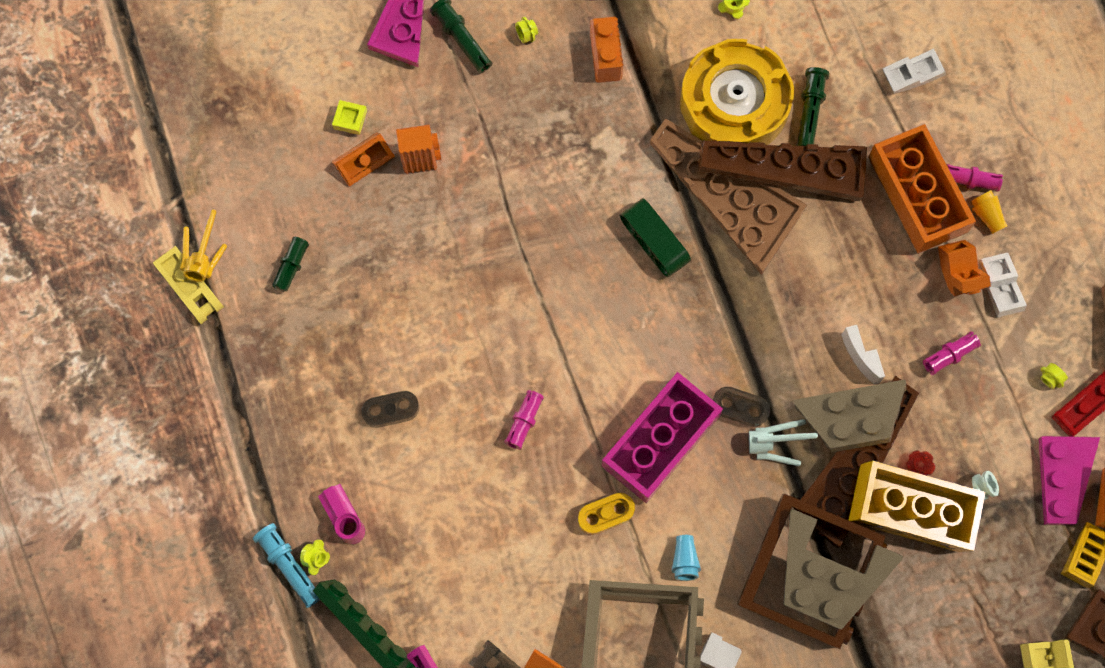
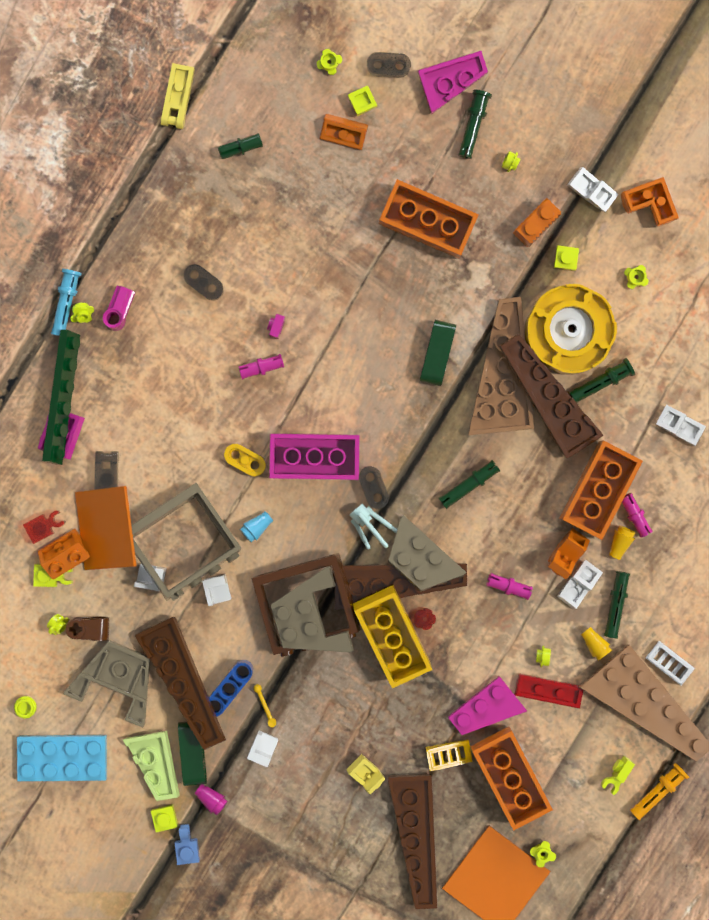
camera: 45 degrees right, 15 degrees up
yellow plant [180,209,227,282] -> none
orange brick [396,125,442,175] -> none
white slope [841,325,885,385] -> none
light aqua bush [972,471,999,500] -> none
none -> dark pink plate [267,314,286,339]
none -> neon yellow plate [317,49,342,75]
none -> clear smoke plate [367,52,411,78]
none -> orange brick [379,179,479,259]
none -> dark green pin [439,460,500,509]
none -> neon yellow plate [553,245,579,271]
none -> yellow cone [581,627,612,661]
none -> dark green pin [604,571,630,639]

